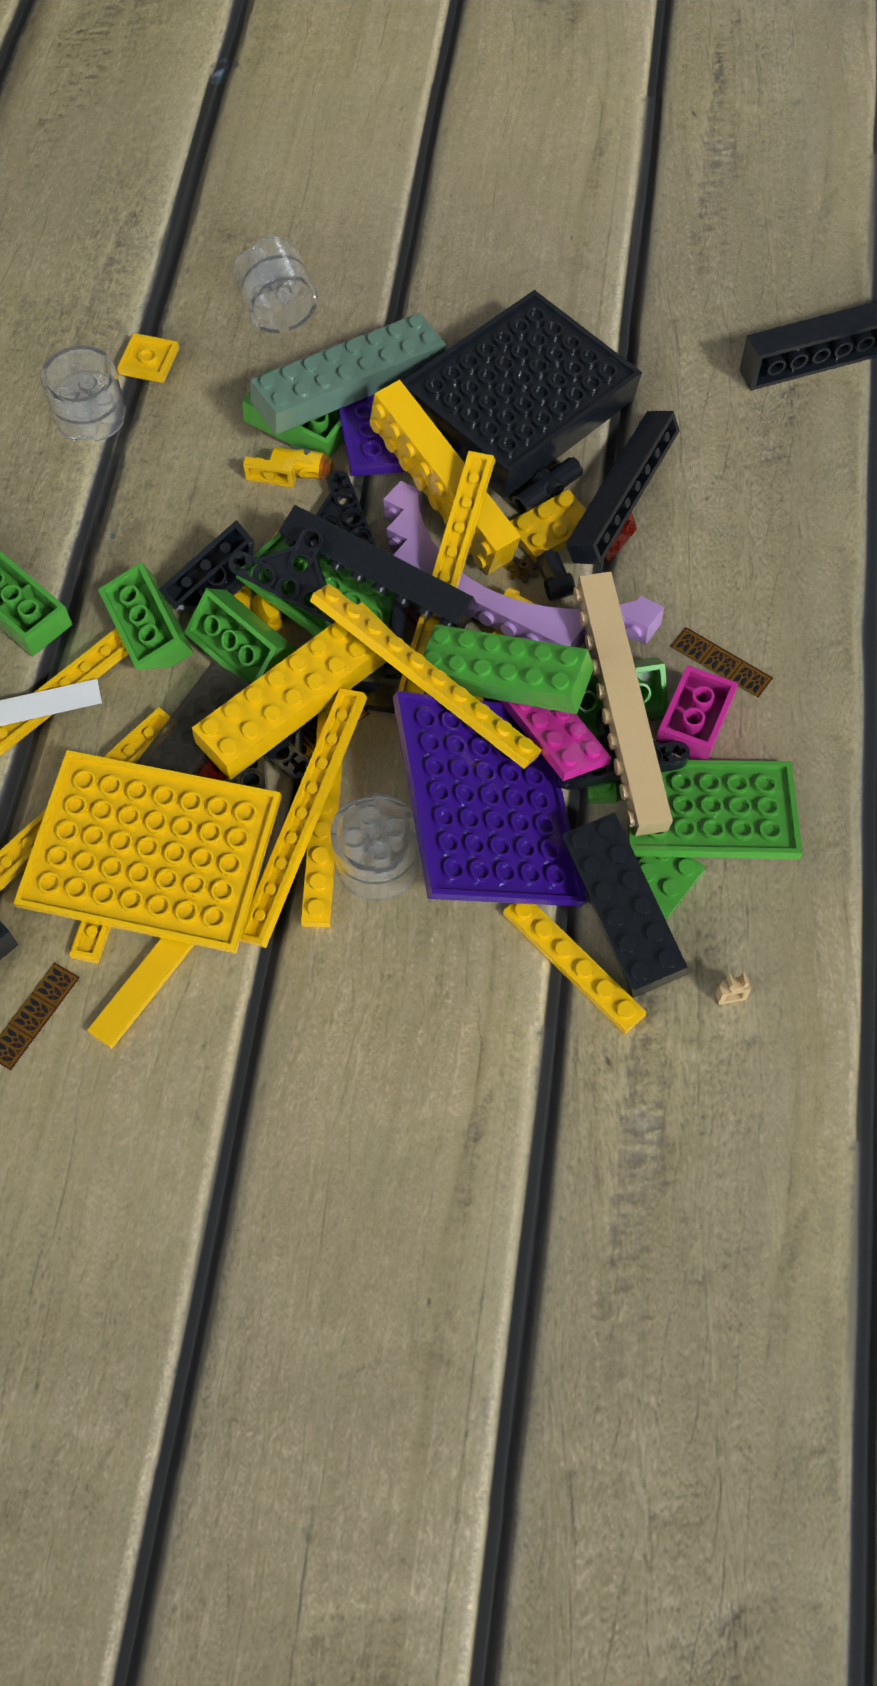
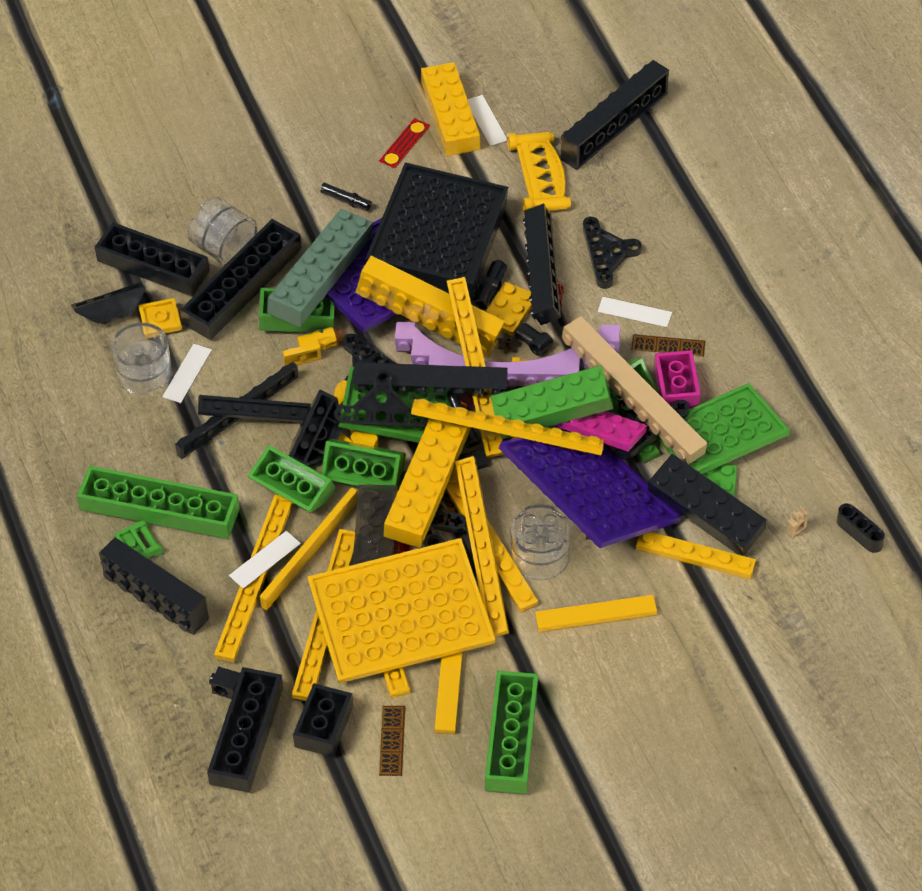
camera: 30 degrees left, 10 degrees down
none -> black wedge [71,282,146,324]
none -> black brick [95,222,210,296]
none -> white sticker [162,344,212,403]
none -> black plate [175,361,299,459]
none -> black brick [180,219,302,340]
none -> black tile [198,395,311,423]
none -> yellow tile [260,488,358,611]
none -> black pin [320,182,372,211]
none -> sticker [379,118,430,168]
none -> yellow brick [421,62,480,156]
none -> white sticker [467,95,507,146]
none -> bright green brick [485,671,538,794]
none -> yellow piece [507,132,571,215]
none -> yellow tile [535,595,657,632]
none -> black beam [583,216,642,289]
none -> white sticker [597,297,672,327]
none -> black beam [836,503,885,553]

